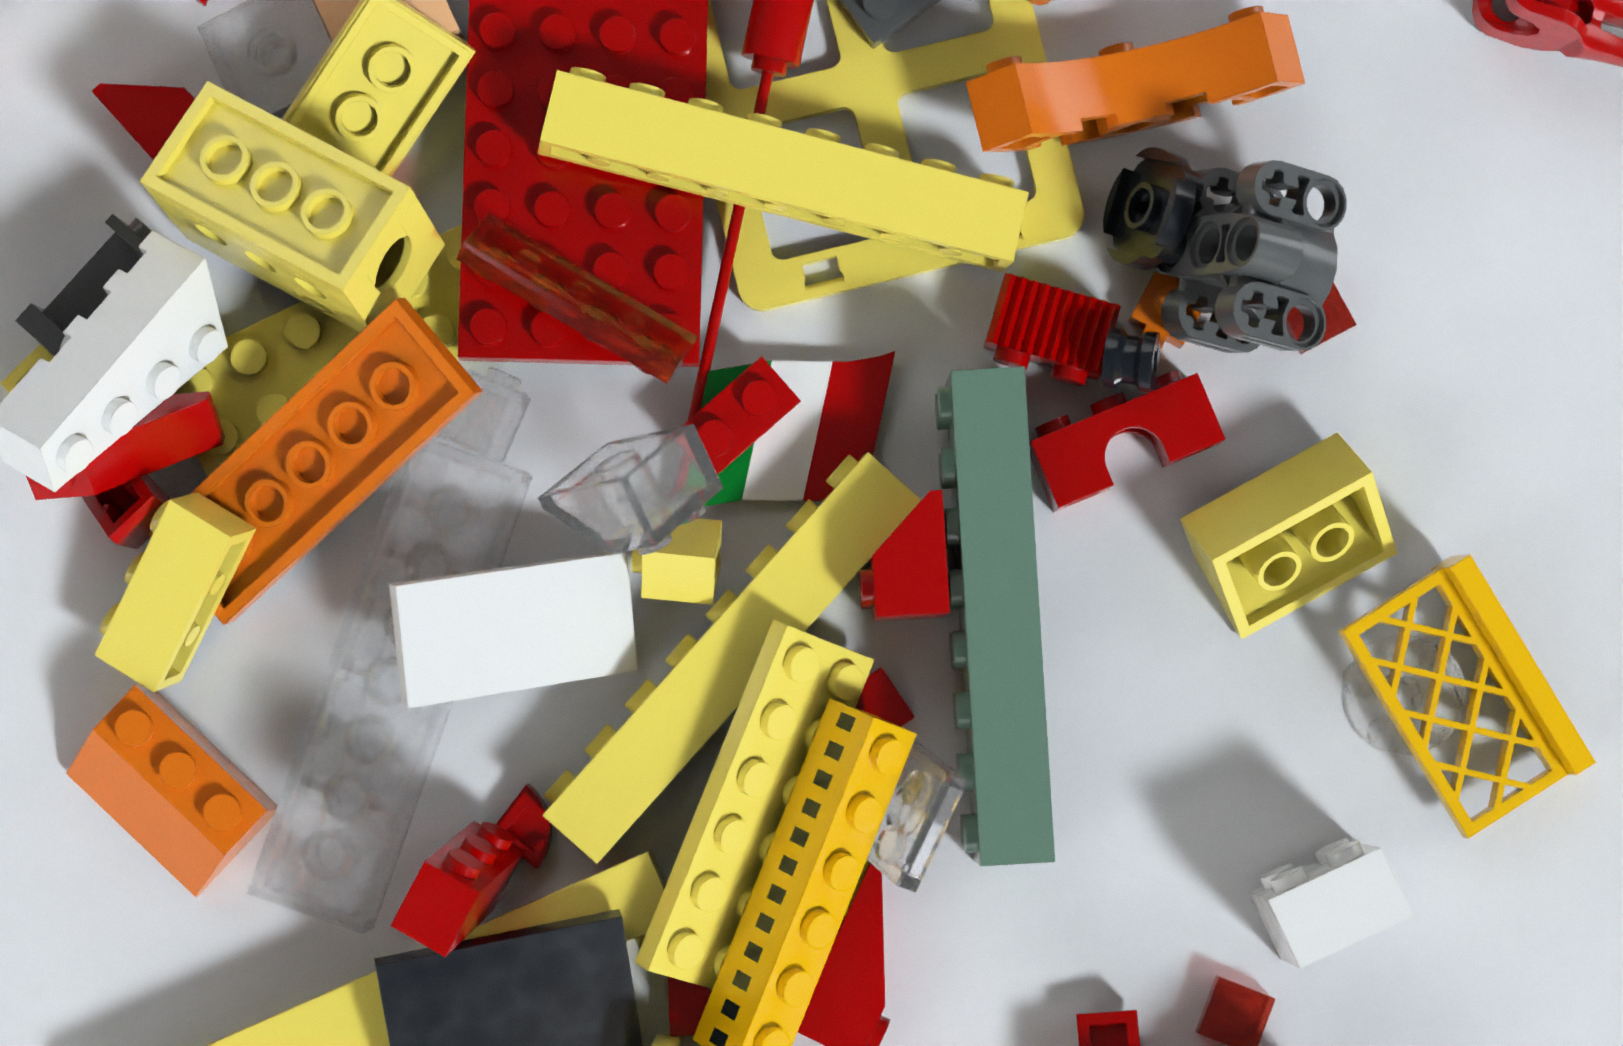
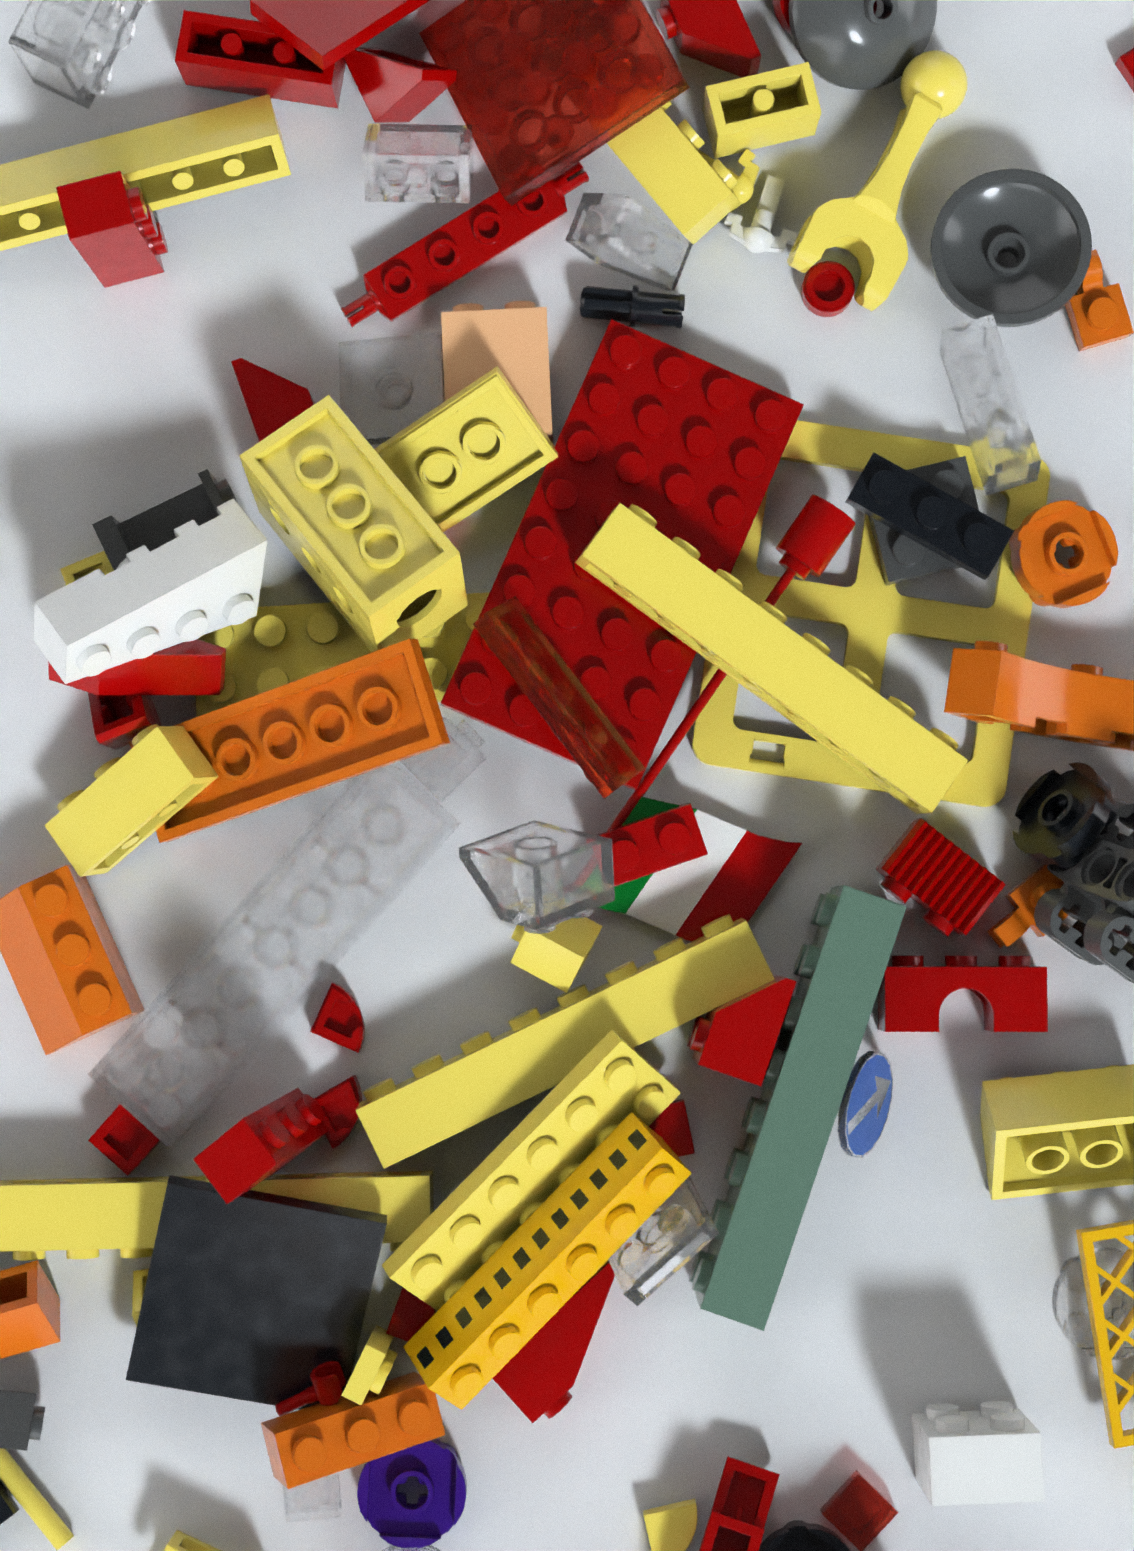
camera: 25 degrees right, 0 degrees up
white tile [389,550,638,708] -> none
black wheel [1102,327,1160,392] -> none
none -> red plate [88,1098,168,1176]
none -> red tile [310,982,365,1053]
none -> piece [837,1051,893,1158]

